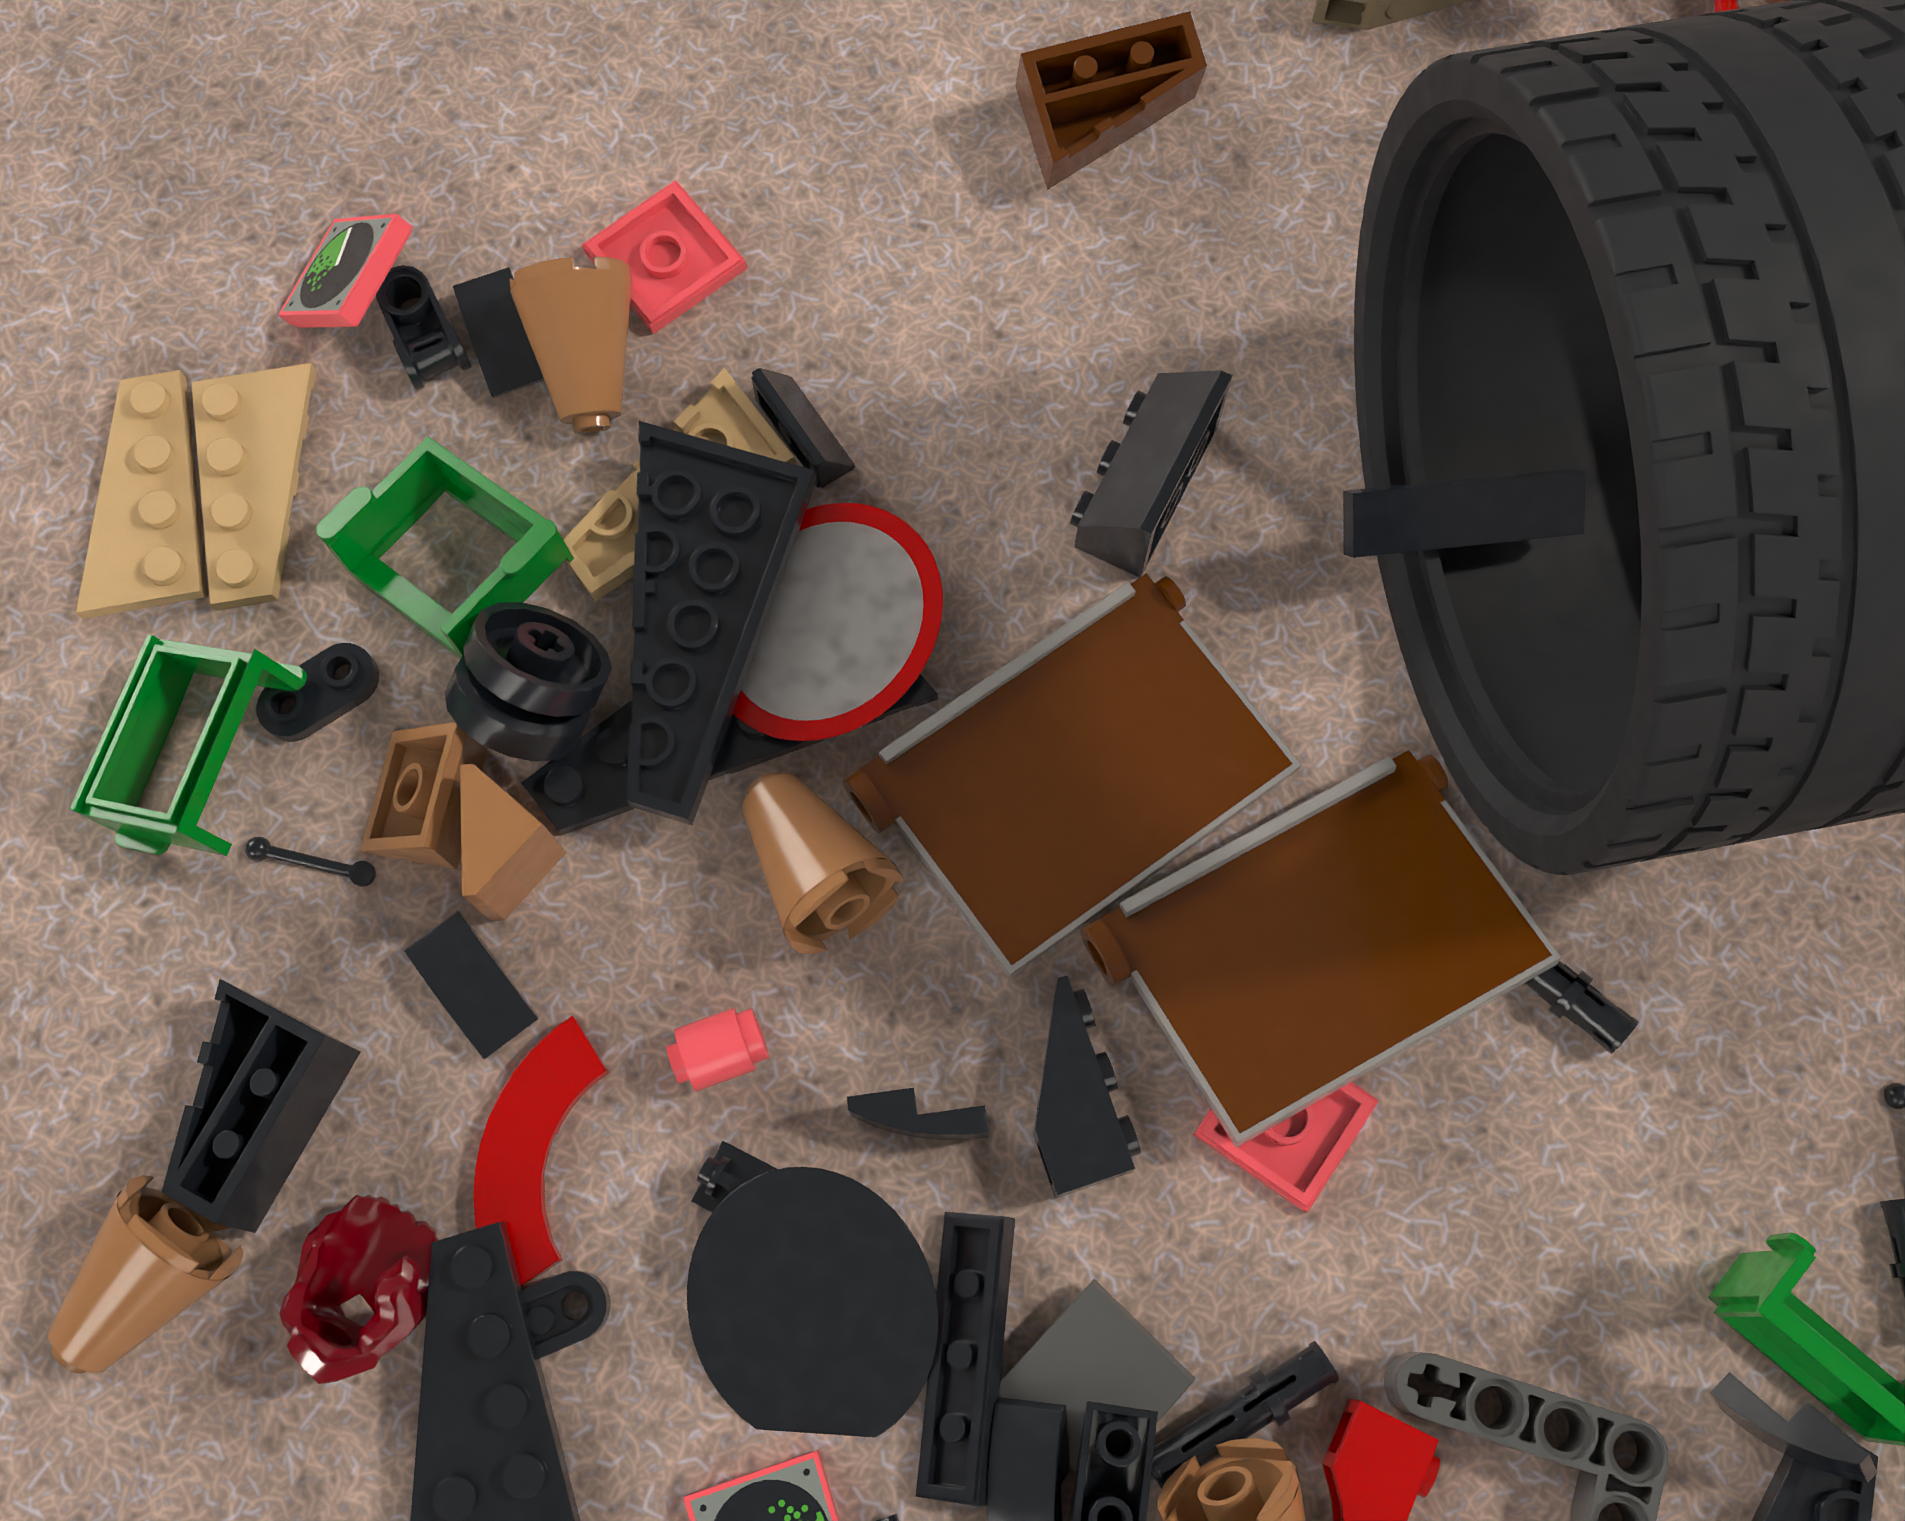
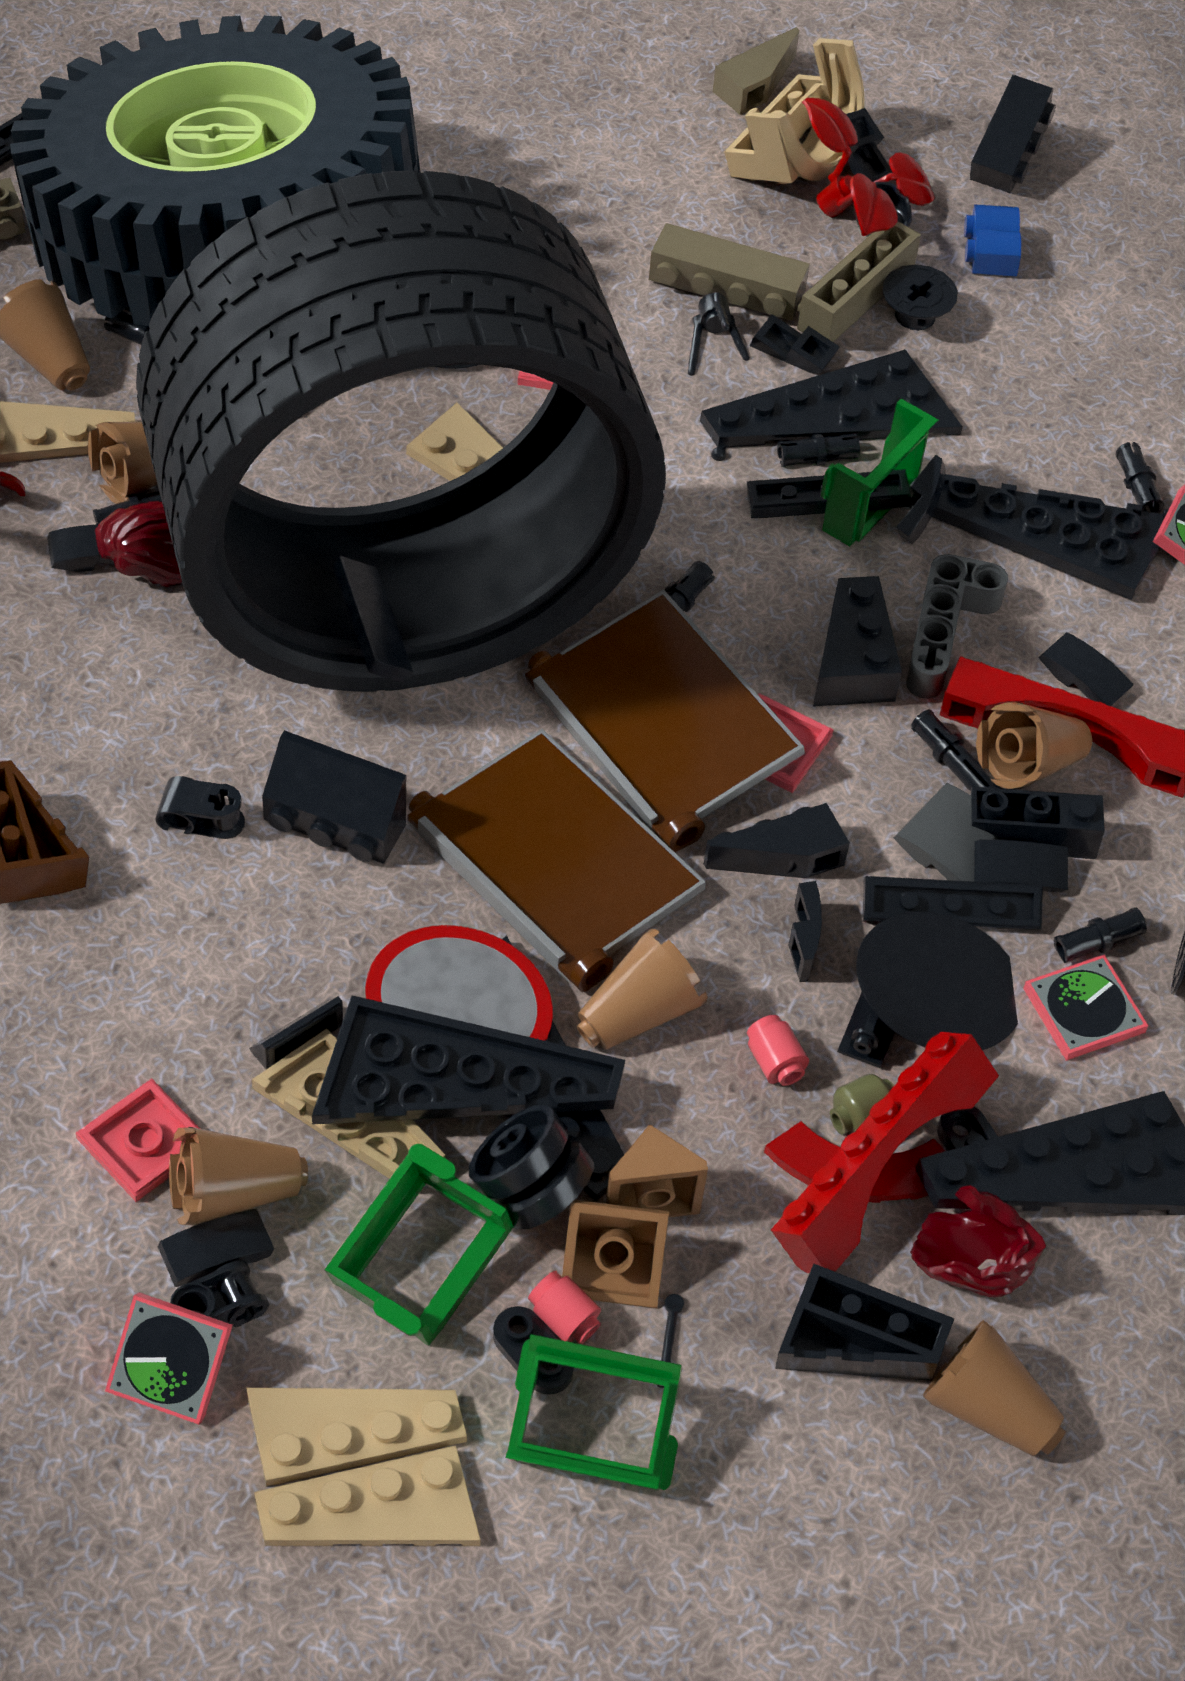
camera: 100 degrees left, 20 degrees down
black slope [404,910,538,1060] -> none
none -> black piece [155,776,245,839]
none -> coral brick [528,1271,601,1344]
none -> black tile [747,469,911,518]
none -> red arch [771,1032,999,1273]
none -> black wedge [813,576,902,707]
none -> olive head [829,1074,894,1135]

